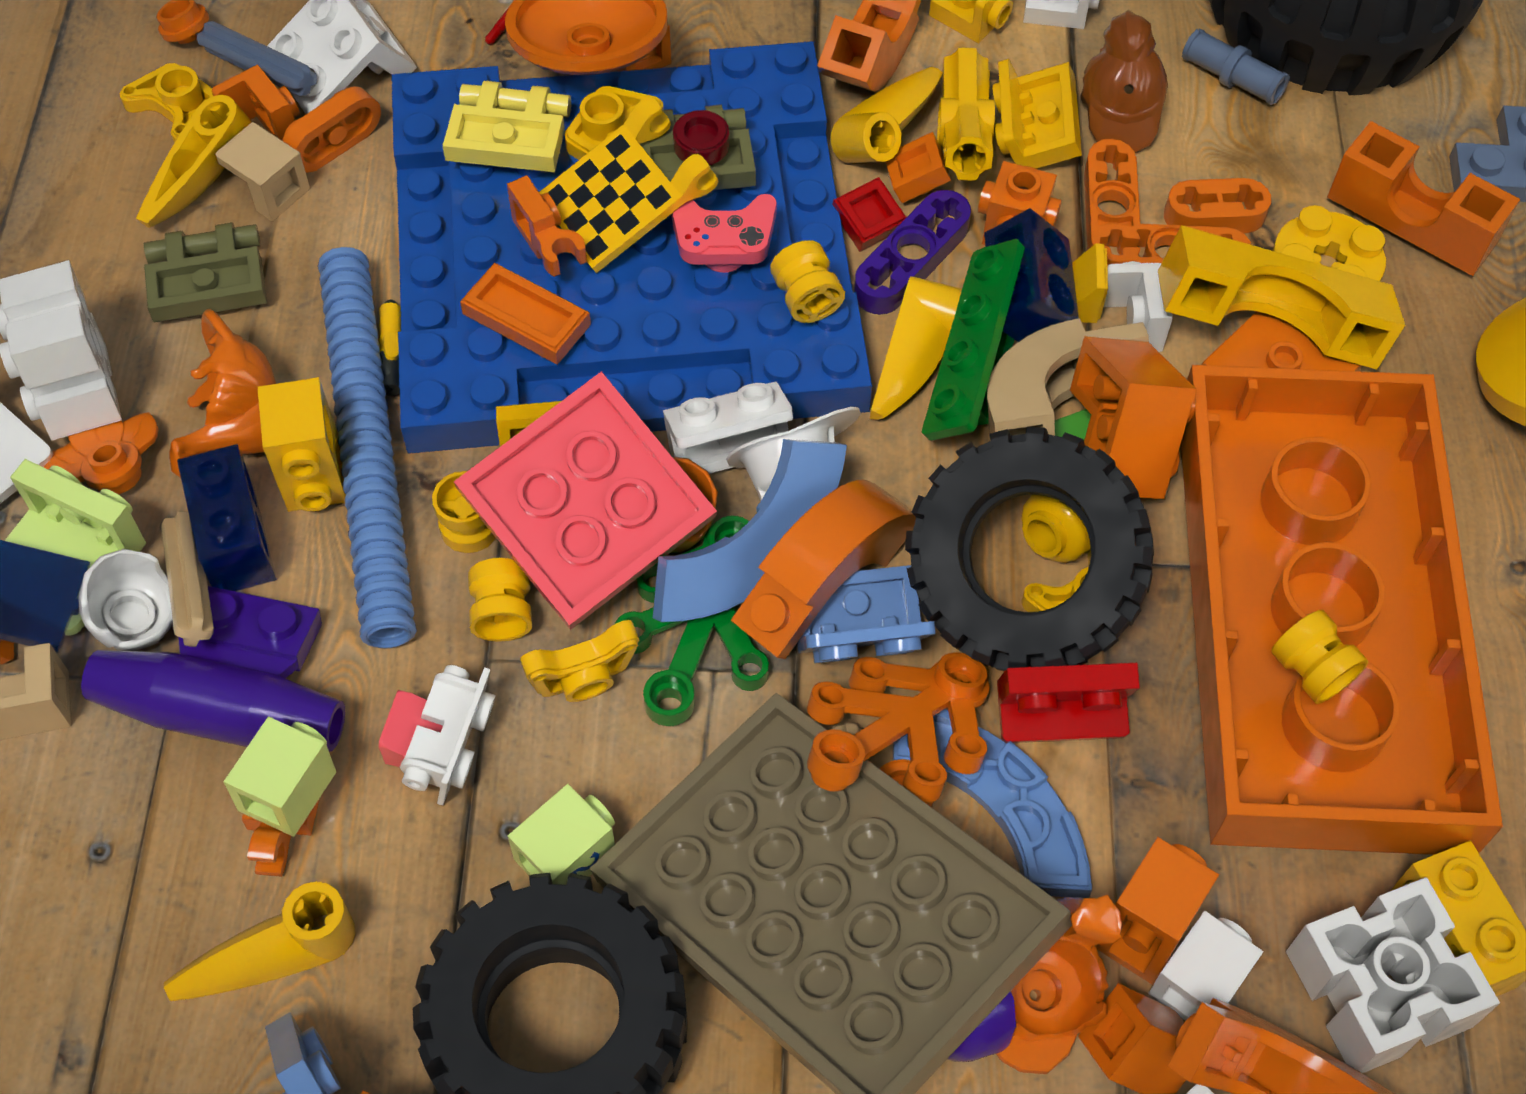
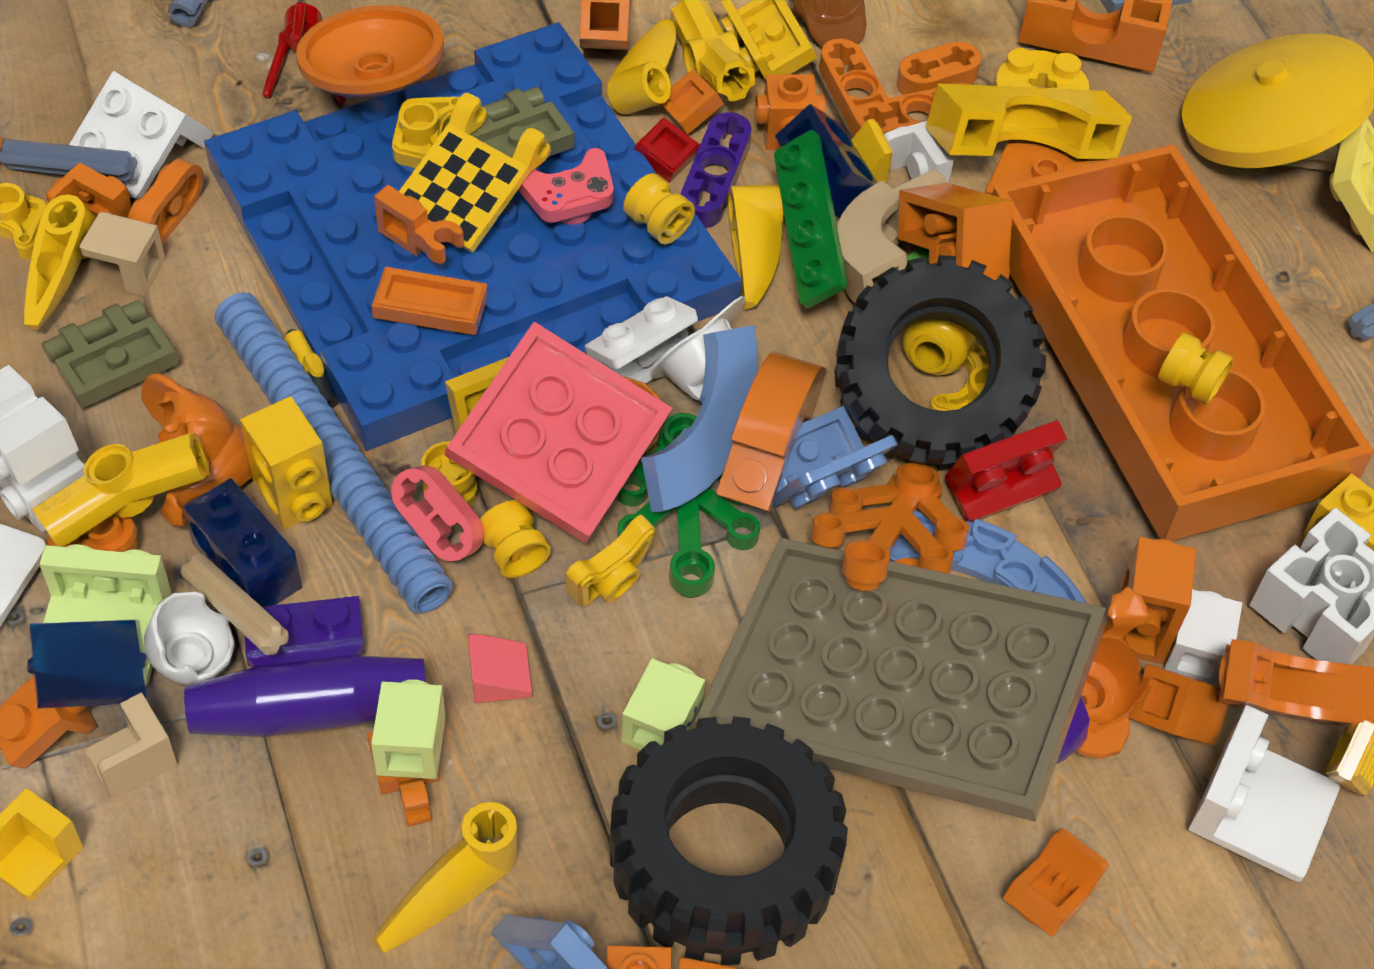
camera: 25 degrees left, 5 degrees down
white hinge [400,665,496,806] -> none
light yellow plate [443,80,571,172] -> none
dark red tile [673,110,729,165] -> none
none -> yellow piece [32,432,210,547]
none -> coral beam [391,465,484,561]

